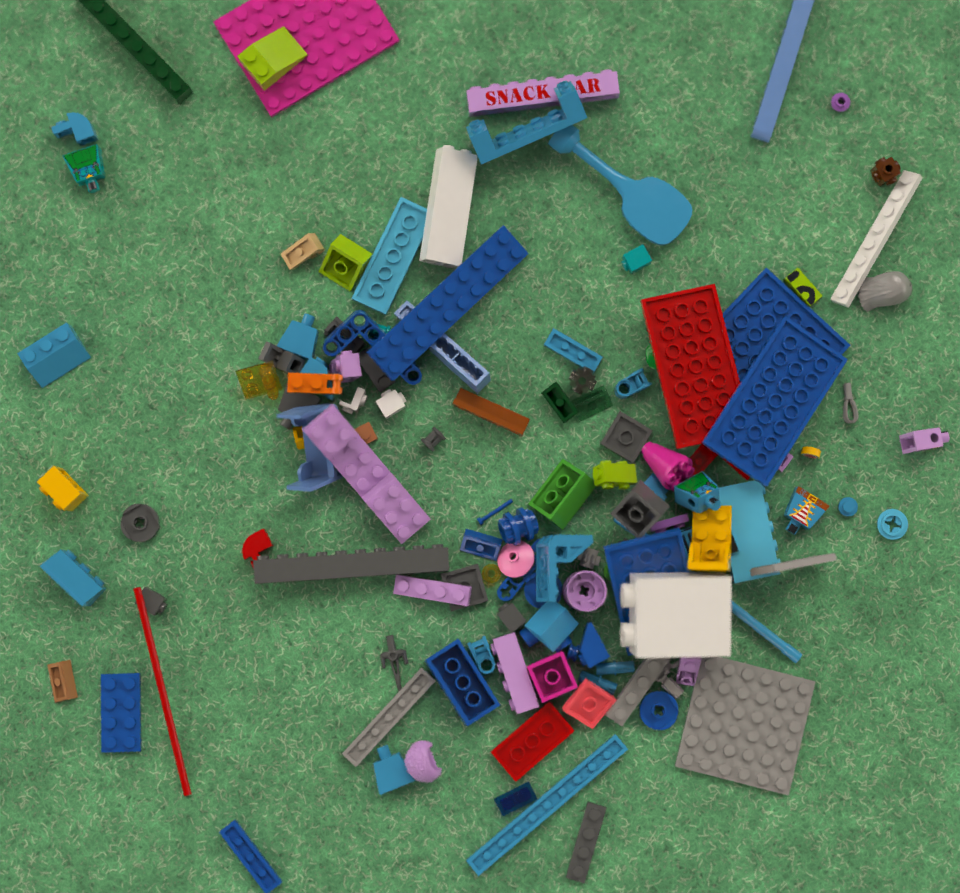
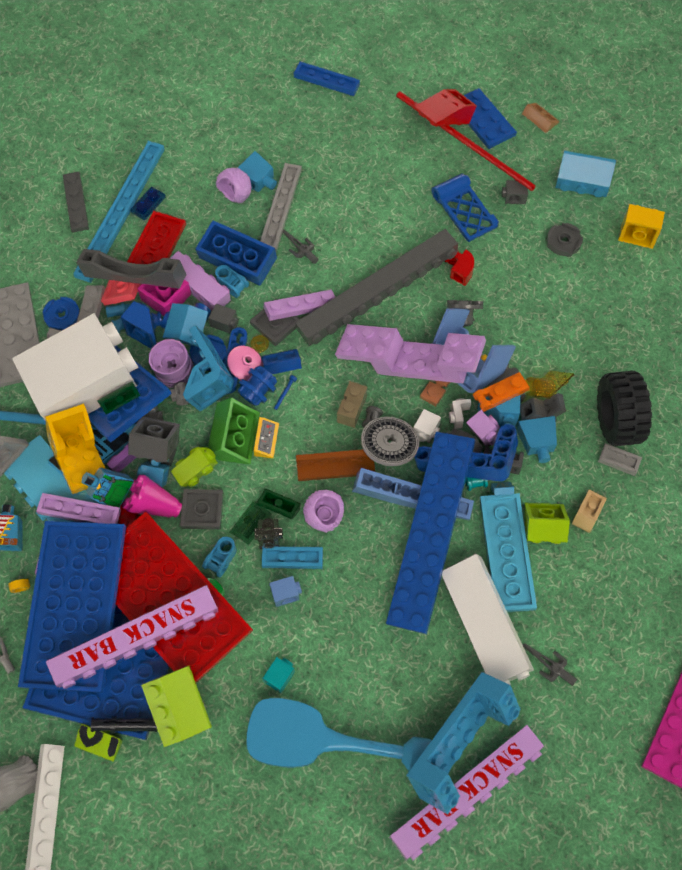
camera: 150 degrees right, 20 degrees down
none -> lavender plate [36,493,121,524]
none -> lavender brick [46,585,218,689]
none -> dark grey arch [76,249,187,289]
none -> black pin [91,716,158,734]
none -> dark green slope [97,381,141,415]
none -> lime slope [141,666,212,747]
none -> slope [254,417,279,459]
none -> medium blue brick [269,576,302,607]
none -> lavender hair [303,490,344,533]
none -> dark tan piece [337,381,367,428]
none -> piece [361,417,419,466]
none -> red slope [414,89,477,127]
none -> blue piece [432,173,499,242]
none -> dark grey plate [447,300,483,327]
none -> dark azure tile [491,482,514,496]
none -> dark grey piece [523,643,577,686]
none -> black tyre [597,370,652,447]
none -> light grey plate [598,443,642,476]

